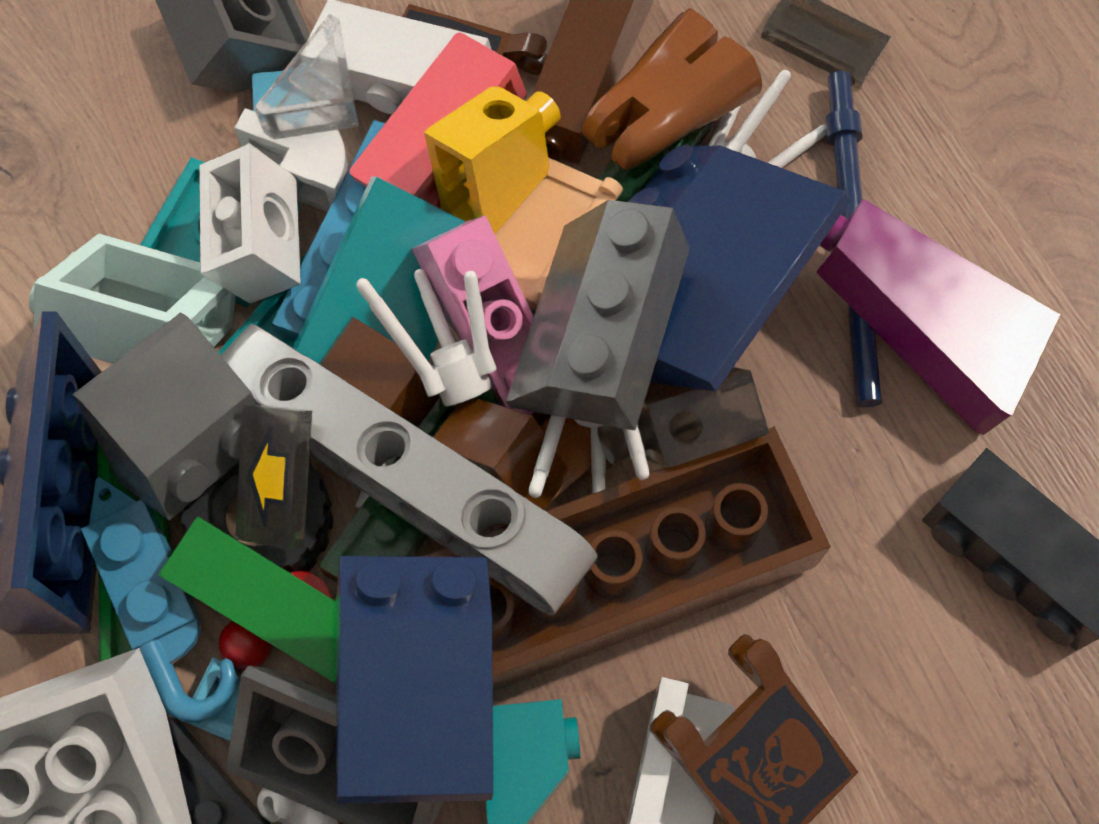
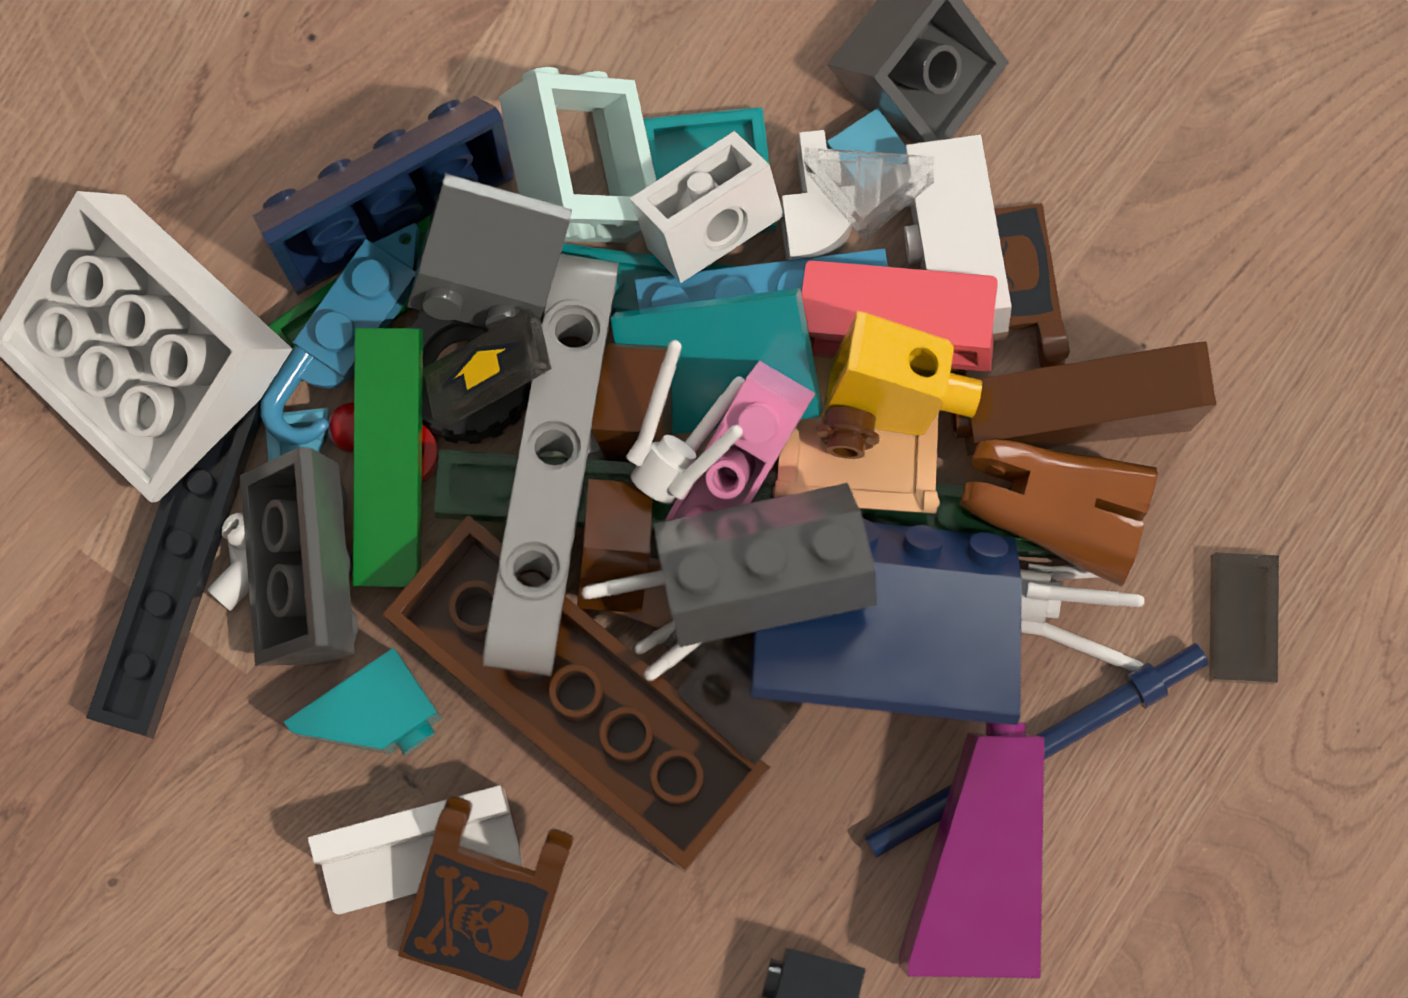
camera: 60 degrees right, 10 degrees up
dark blue slope [336,556,494,804] -> none
none -> reddish brown plate [816,407,880,459]

